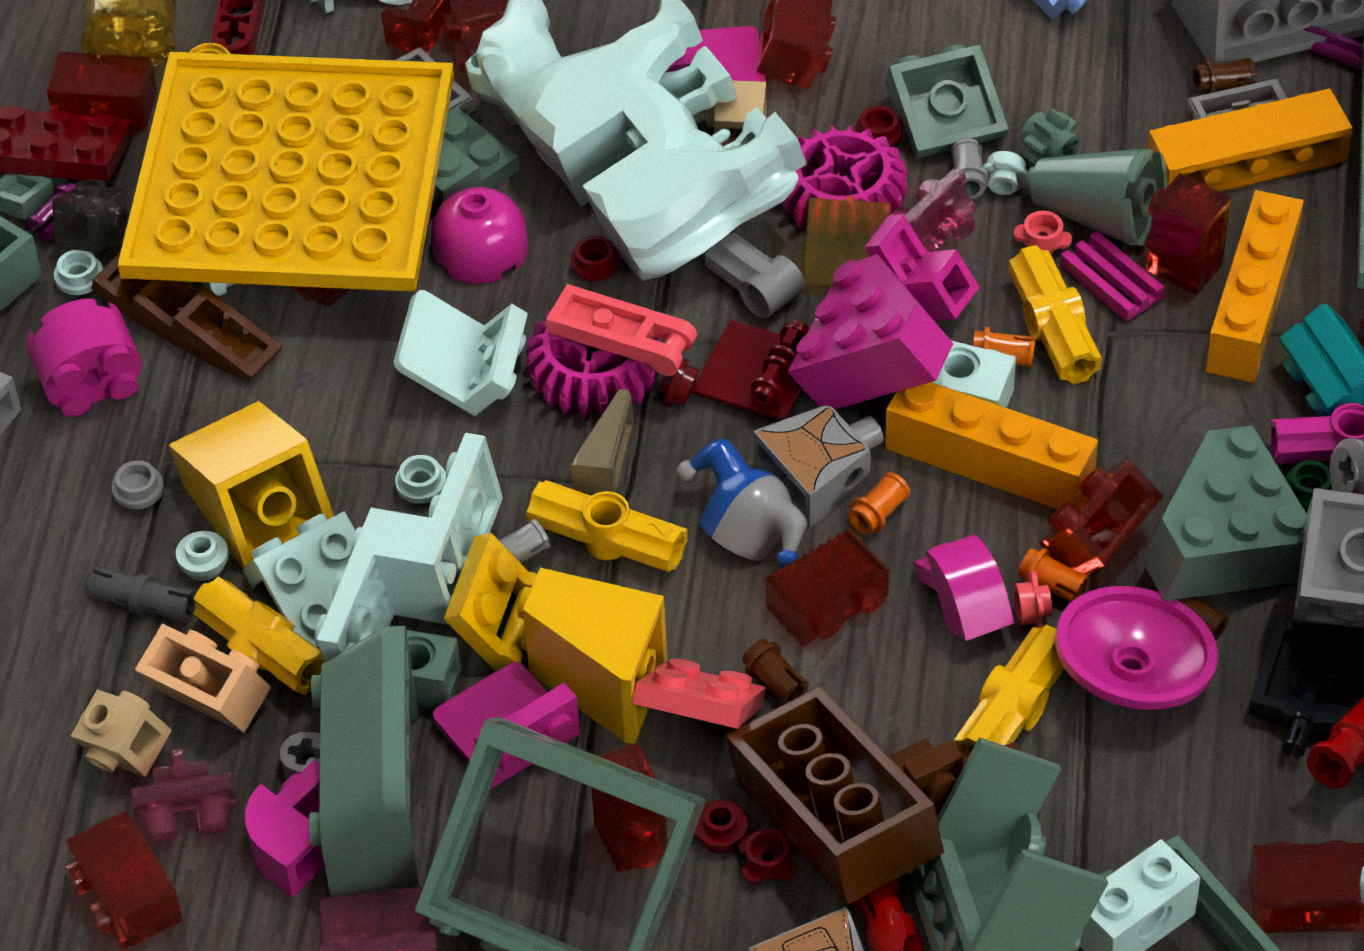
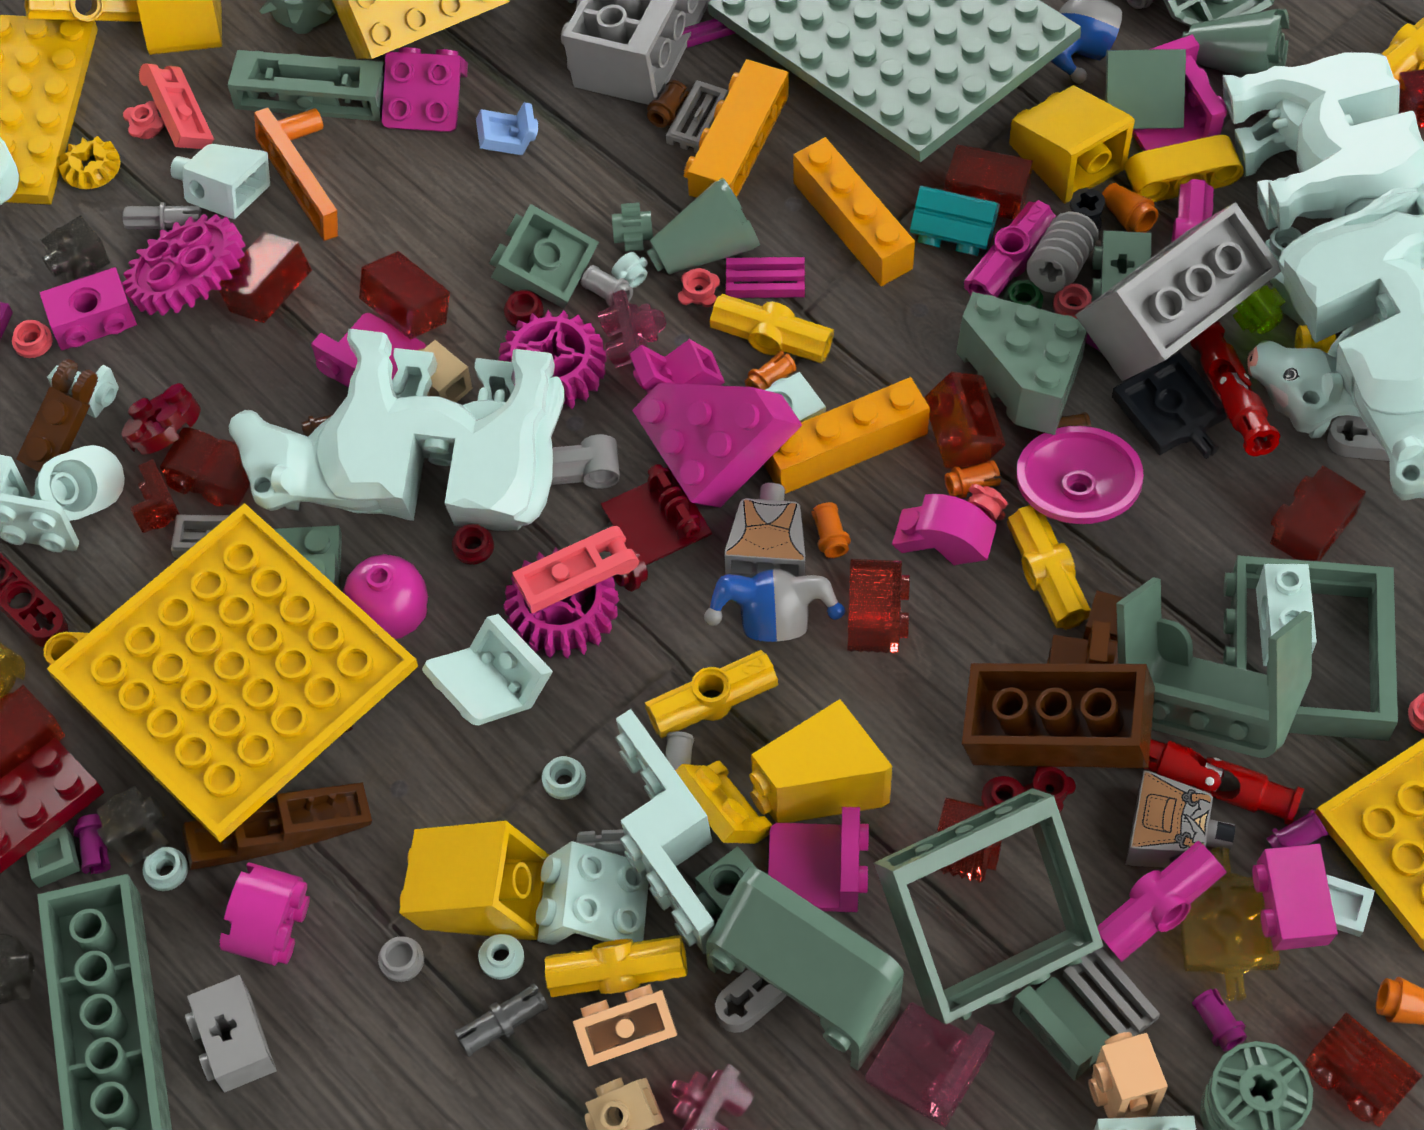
camera: 50 degrees left, 10 degrees up
dark pink brick [245,760,325,897] -> none
dark tan slope [571,389,634,496] -> none
coral plate [632,659,766,729] -> none
reddish brown pin [742,639,809,706] -> none
clear yellow piece [804,196,890,286] -> none
clear red brick [1145,173,1231,295] -> none

